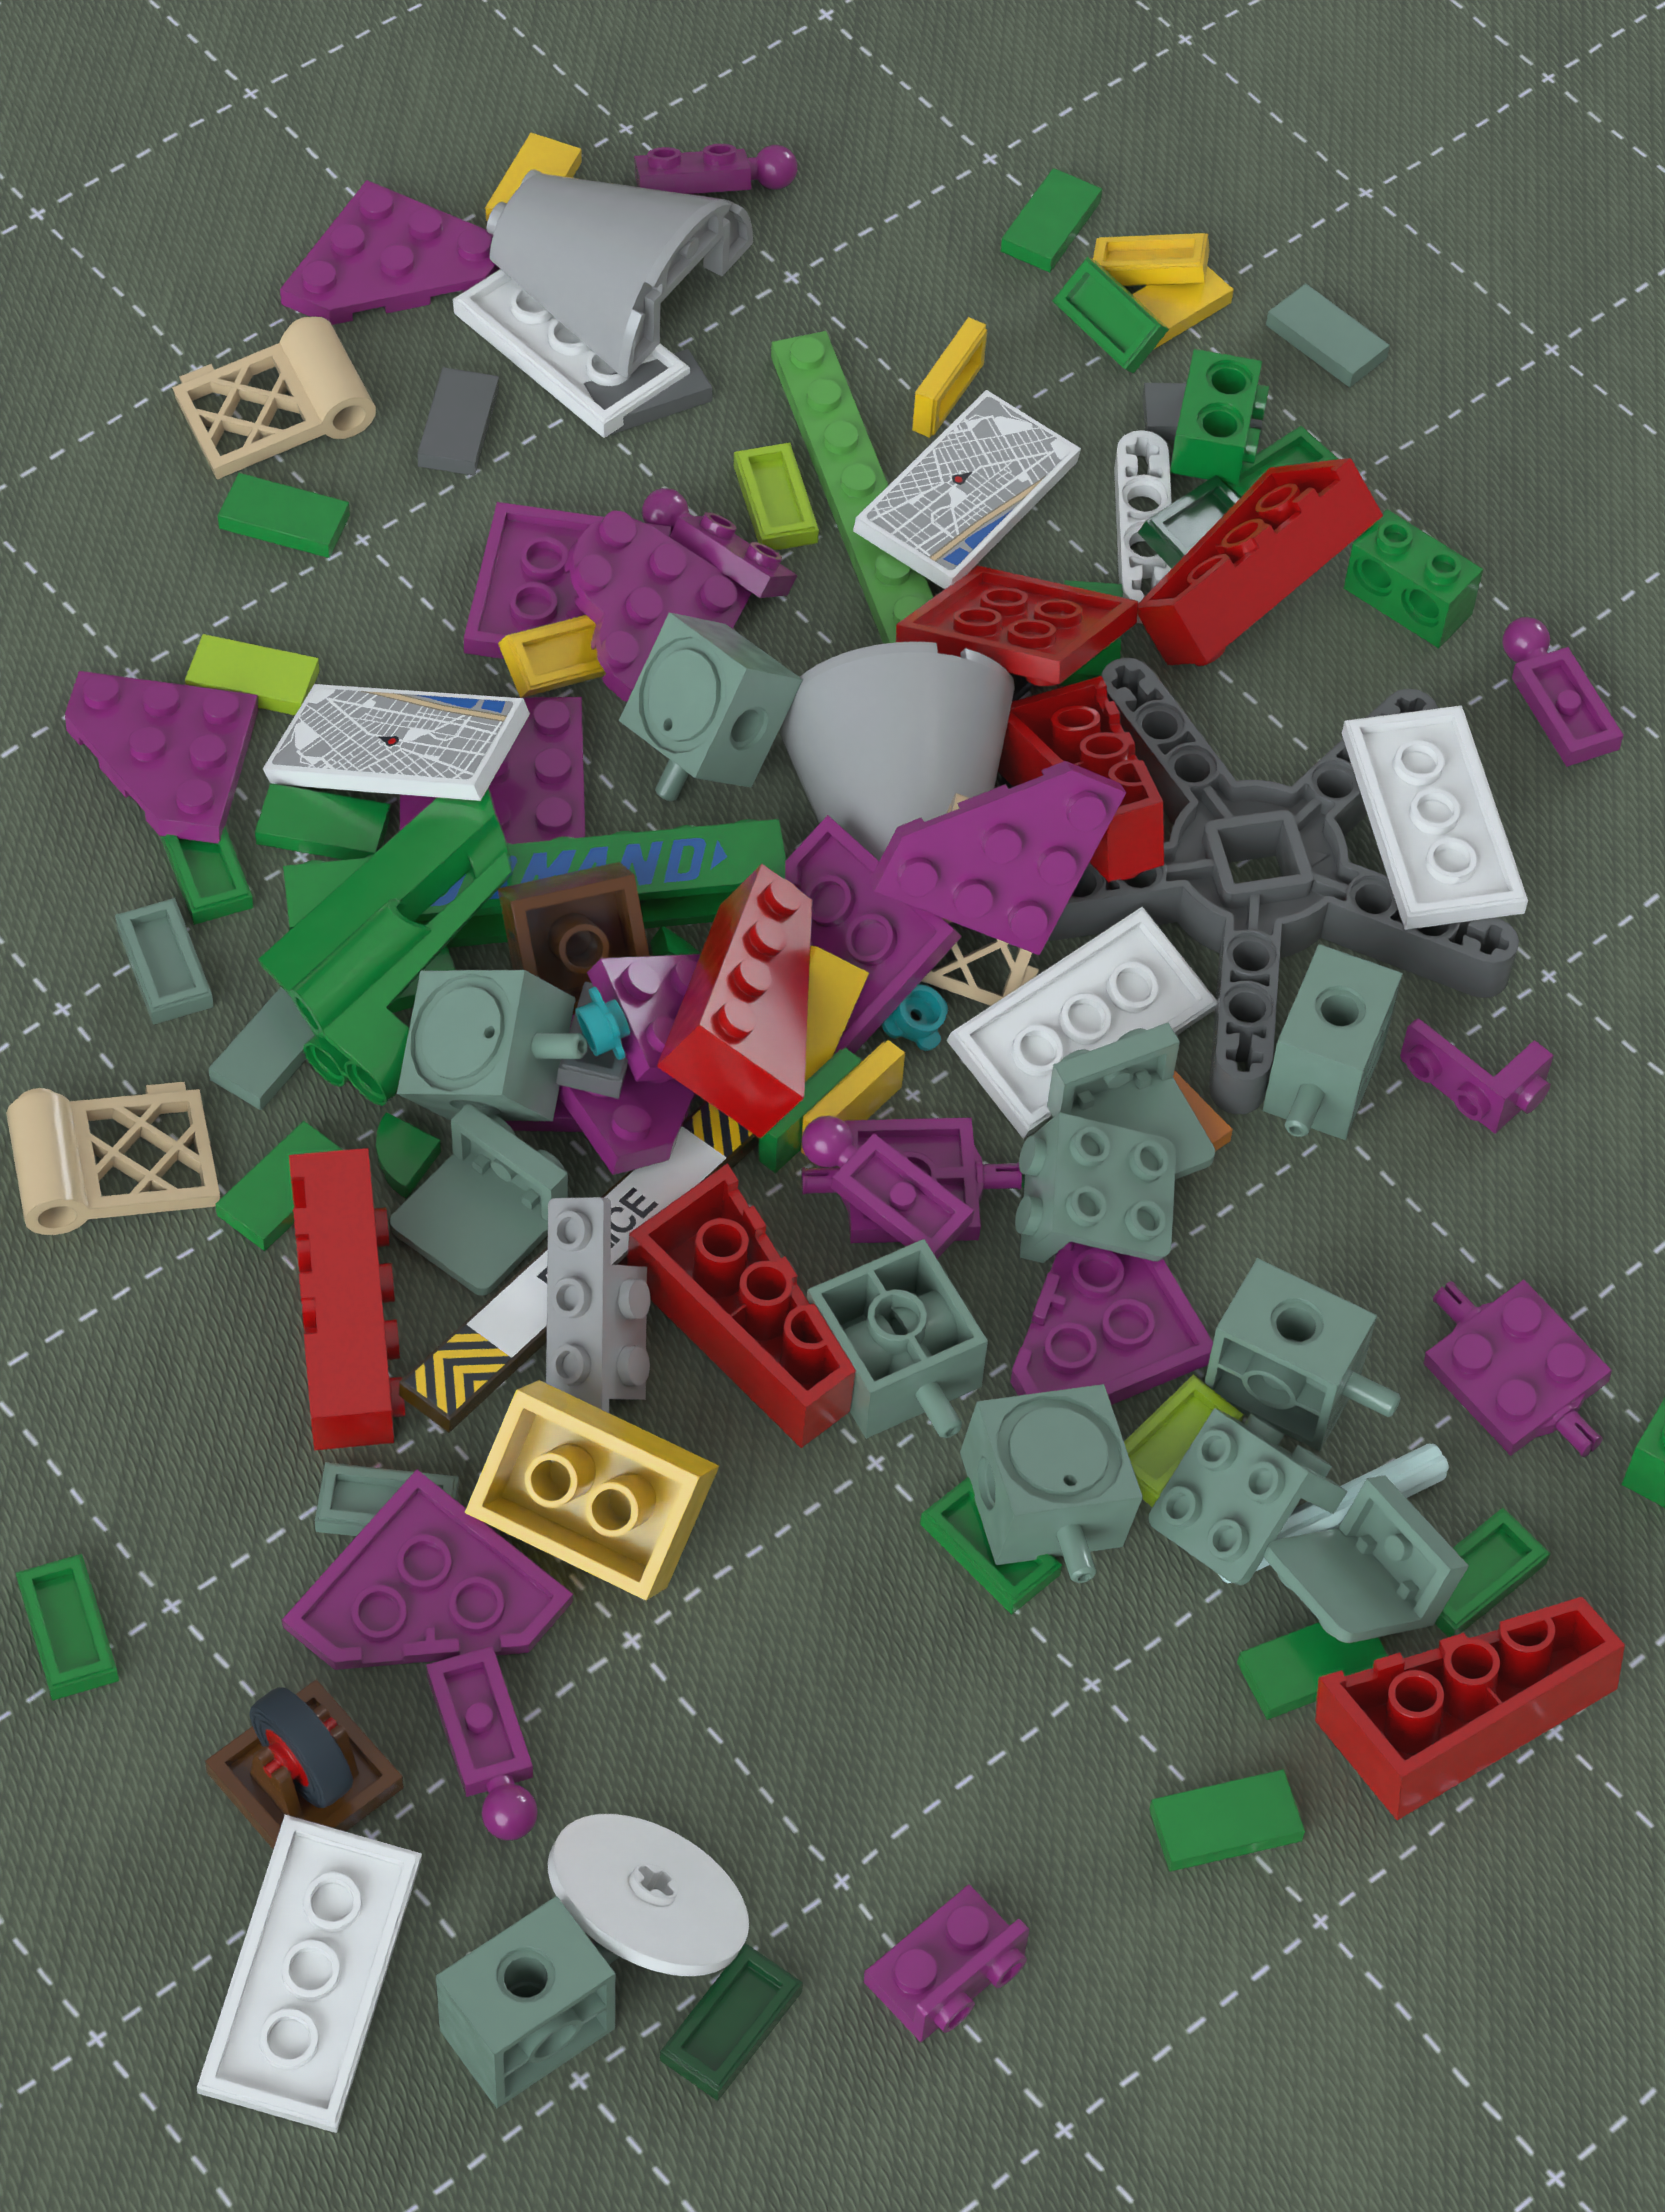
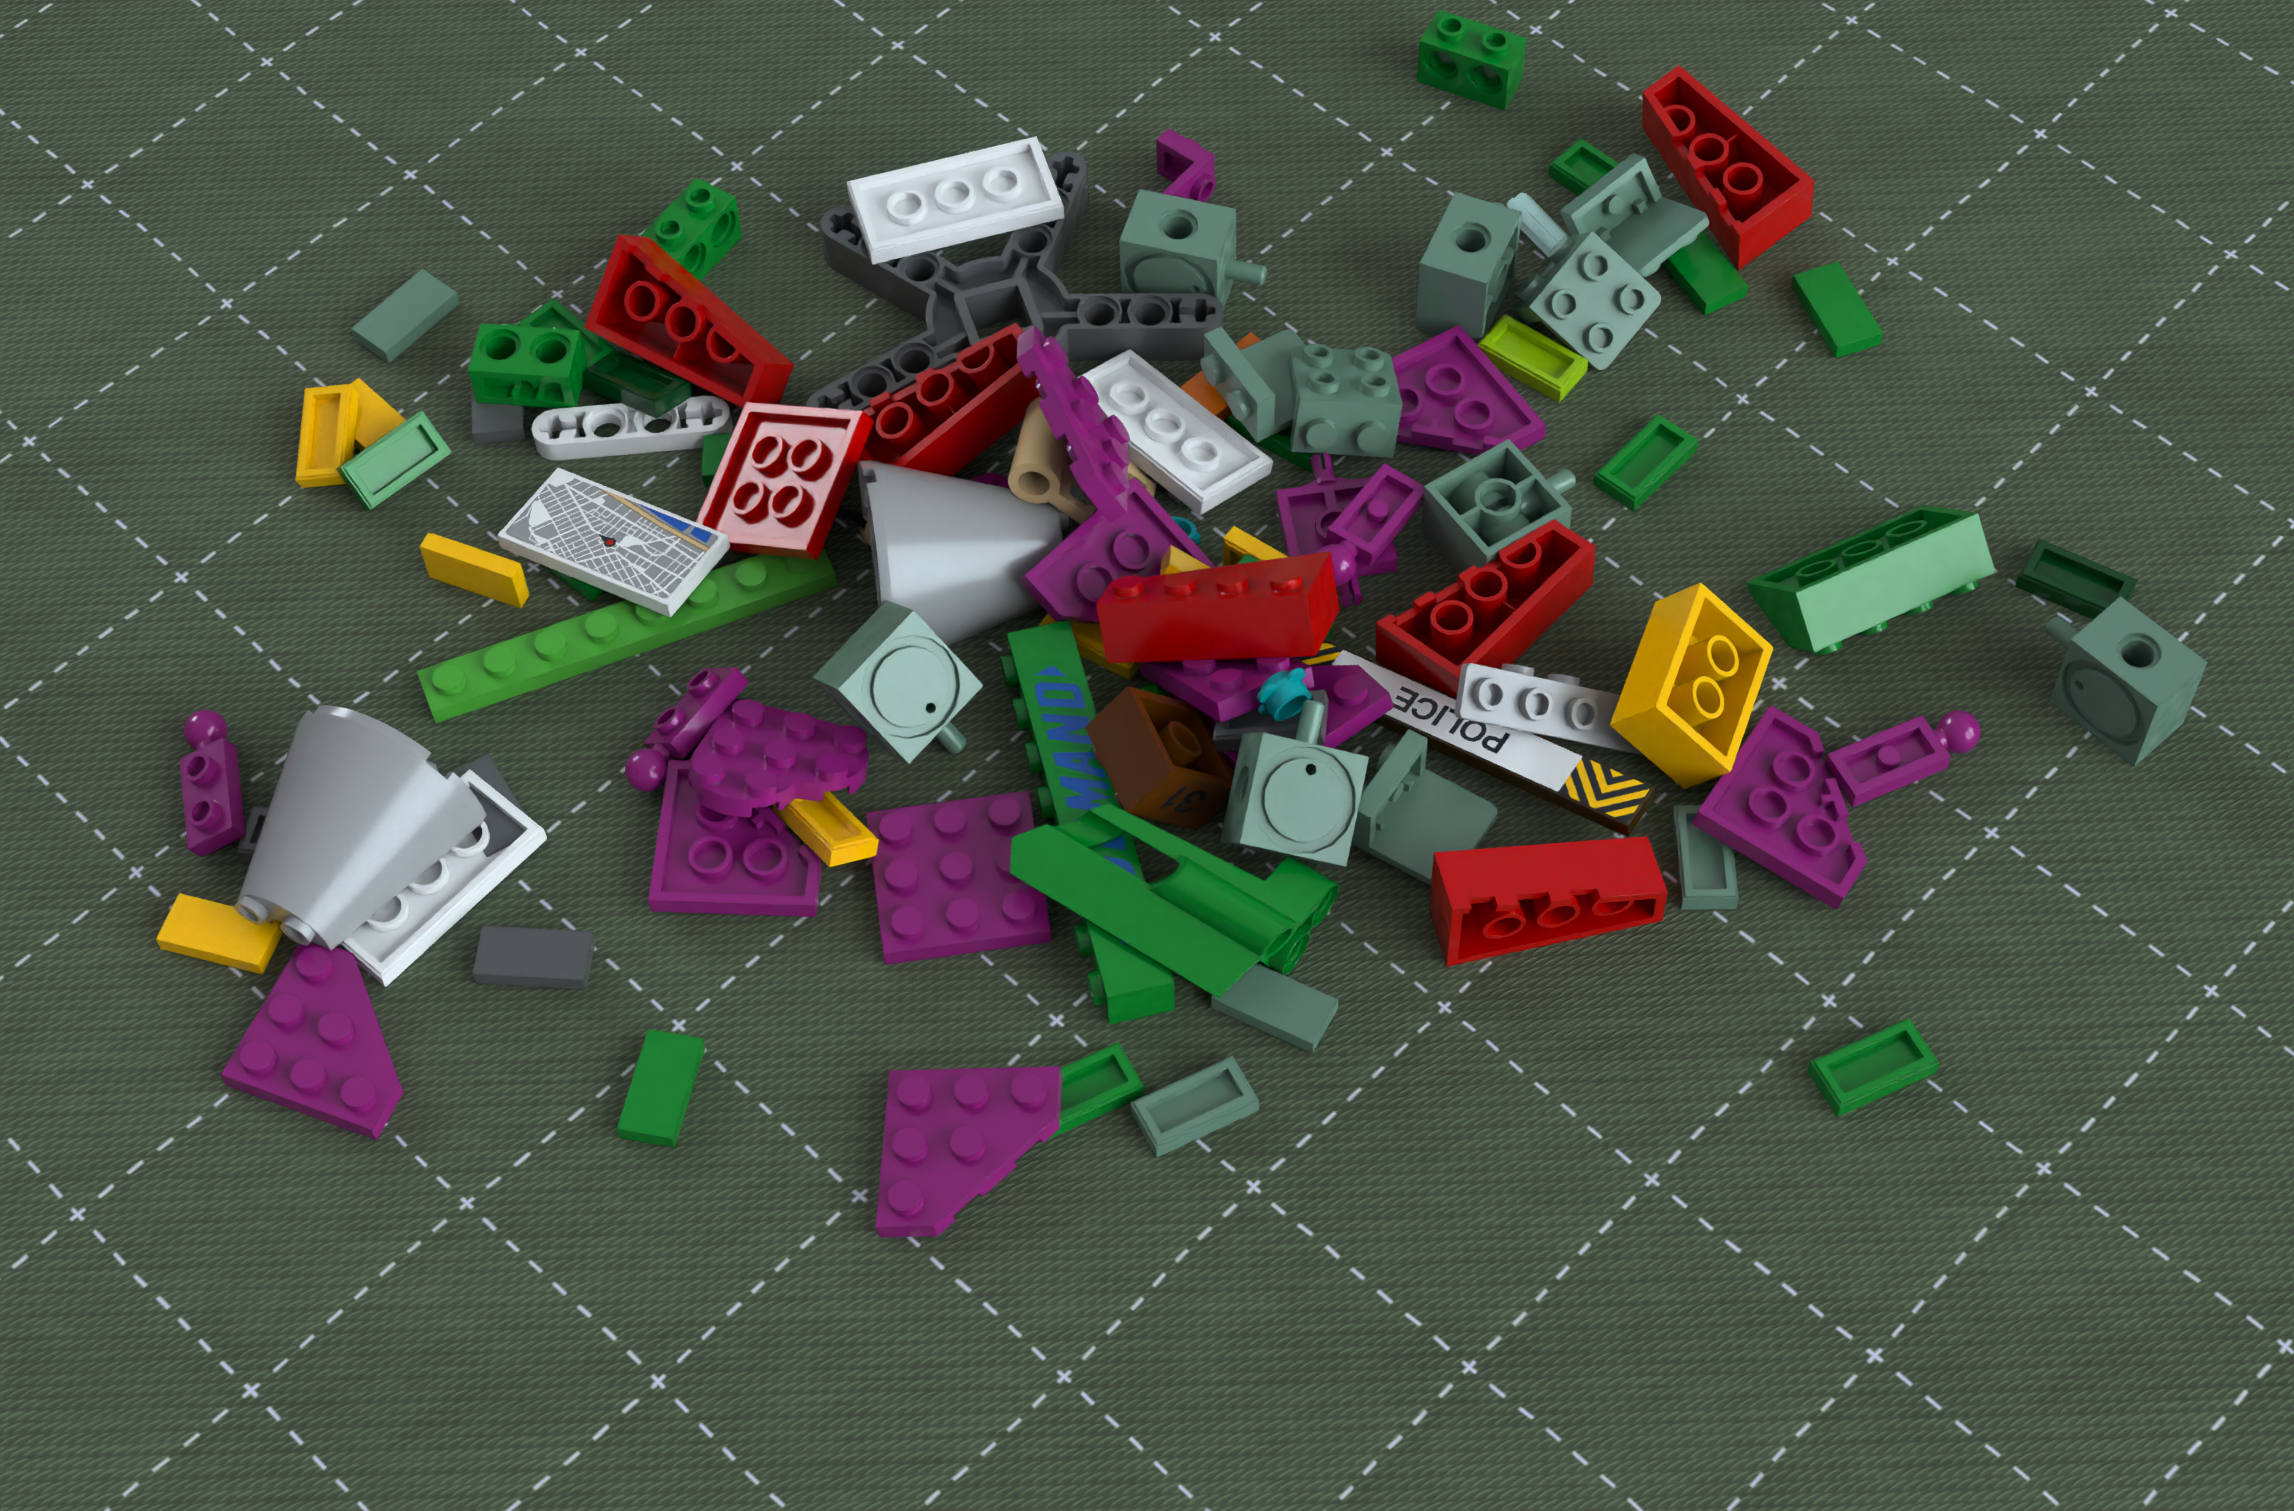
camera: 90 degrees left, 0 degrees up
tan piece [6,1082,220,1235] -> none
tan piece [172,317,376,480] -> none
lime tile [185,634,319,715] -> none
white tile [197,1815,422,2133] -> none
reddish brown plate [205,1679,404,1850] -> none
green tile [215,1121,343,1251] -> none
green tile [255,783,391,860] -> none
tile [263,684,530,801] -> none
green tile [376,1112,441,1198] -> none
white piece [548,1814,749,1976] -> none
lime tile [733,443,819,550] -> none
magenta bracket [863,1884,1030,2042] -> none
sand green piece [960,1384,1143,1583] -> none
green tile [1000,168,1102,273] -> none
magenta plate [1423,1279,1612,1457] -> none
magenta plate [1502,617,1624,767] -> none
none -> slope [1746,505,1995,656]

